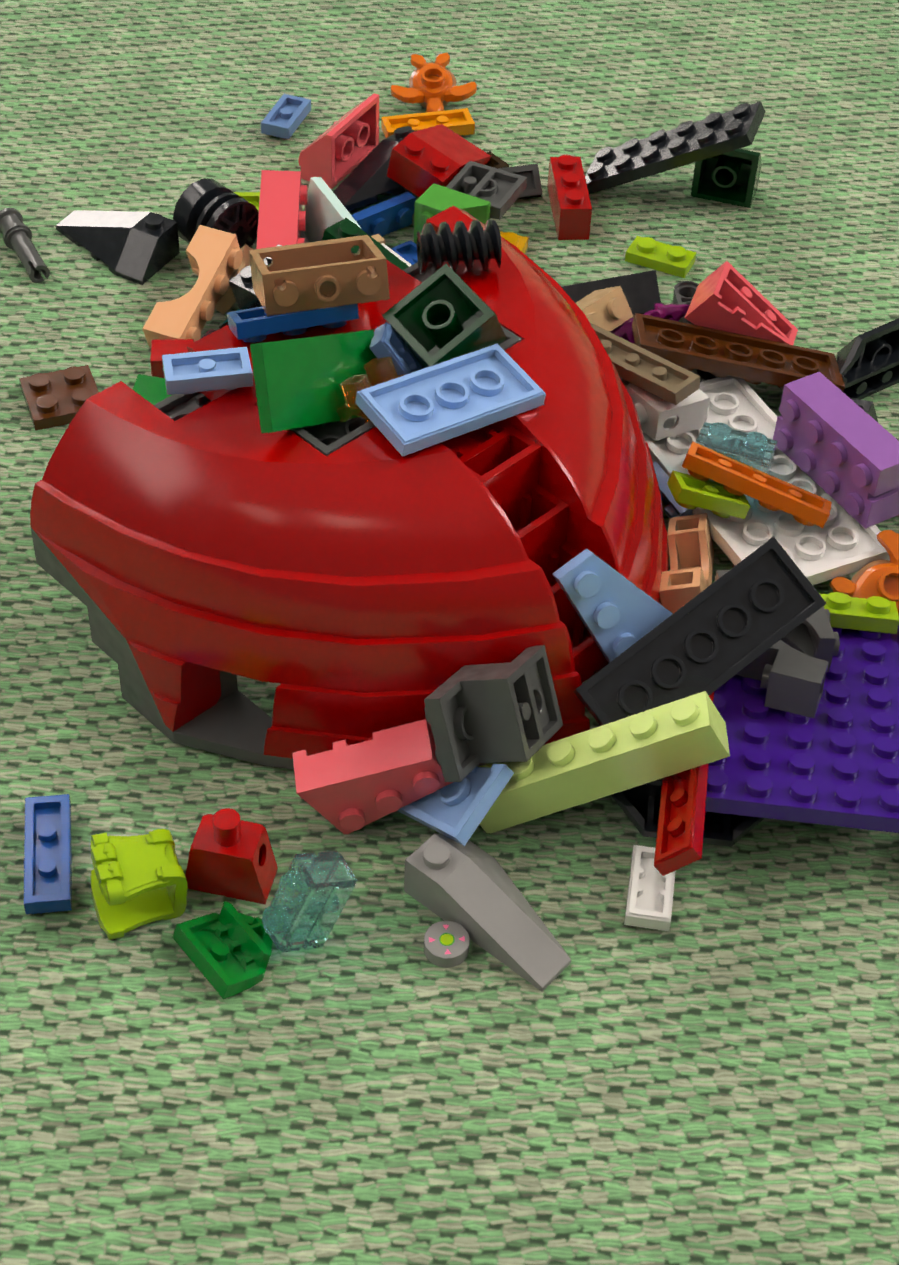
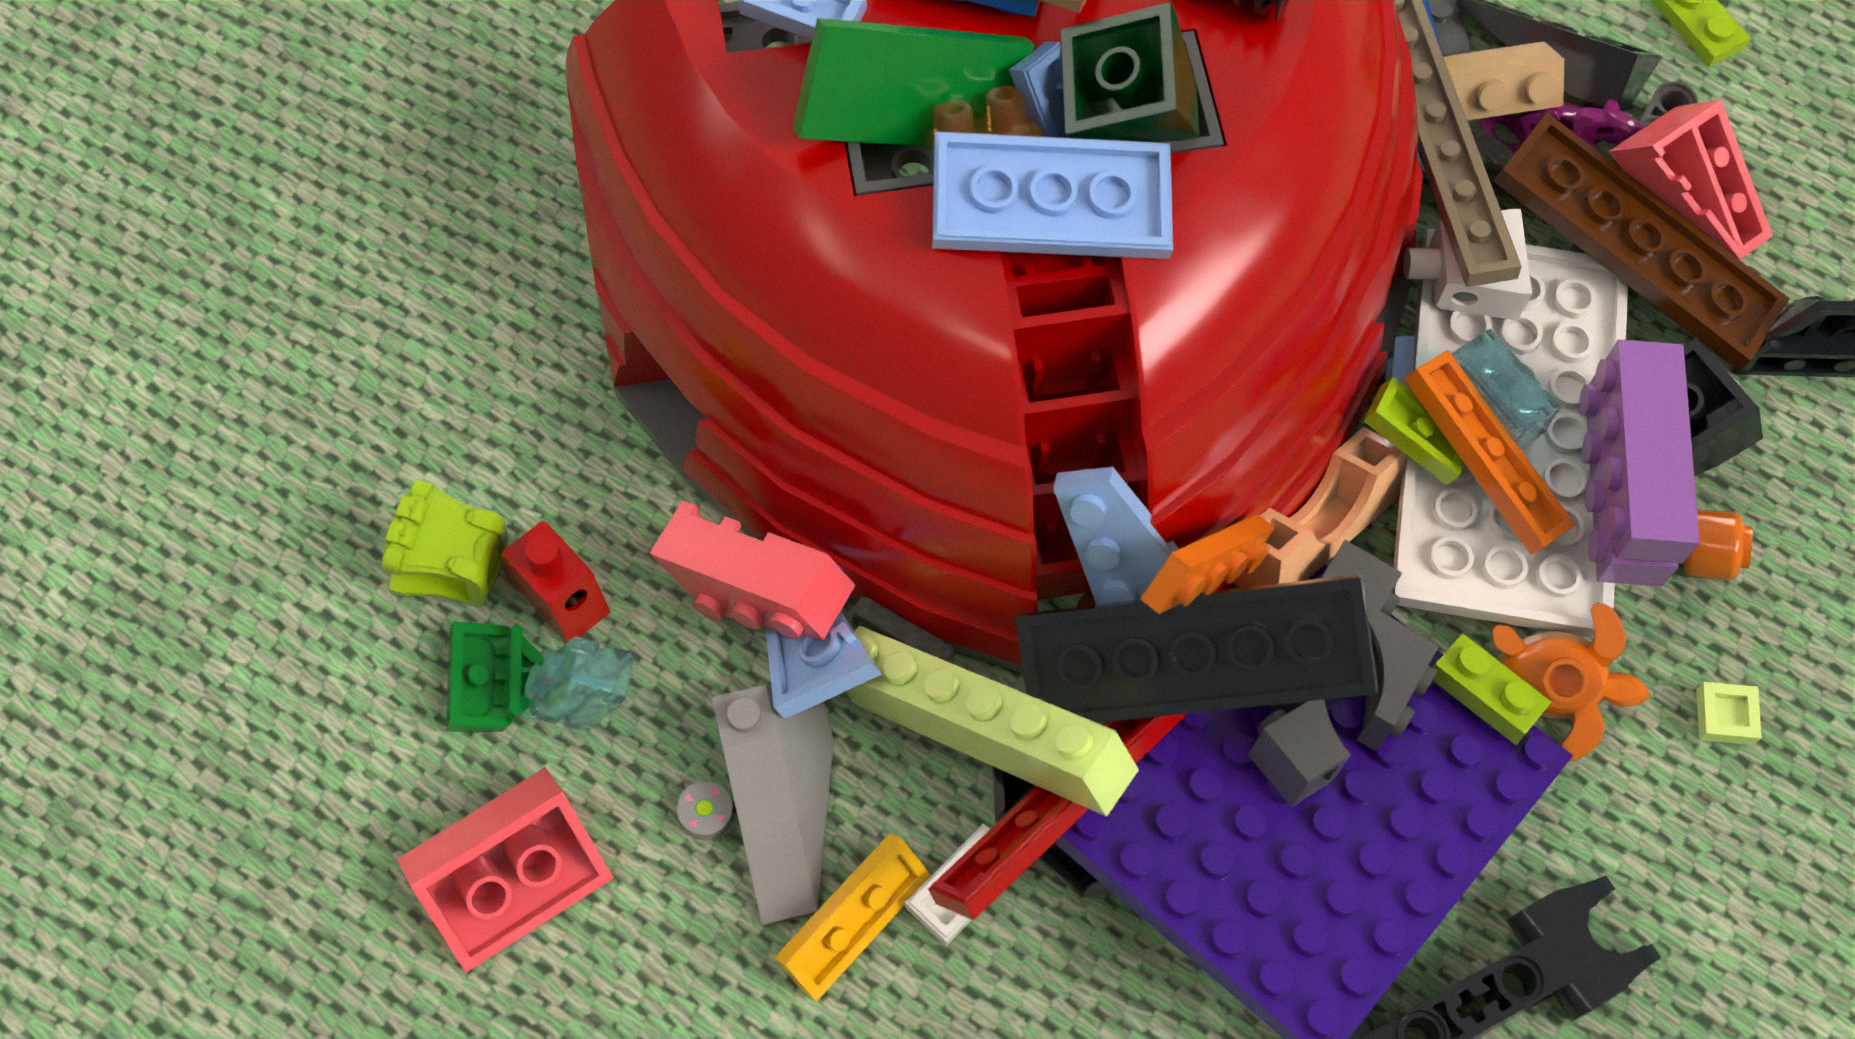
camera: 35 degrees right, 20 degrees up
plate [24,794,72,914] -> none
dark grey bracket [424,645,563,782] -> none
none -> coral slope [396,767,614,973]
none -> yellow plate [774,833,931,1002]
none -> orange plate [1141,514,1275,614]

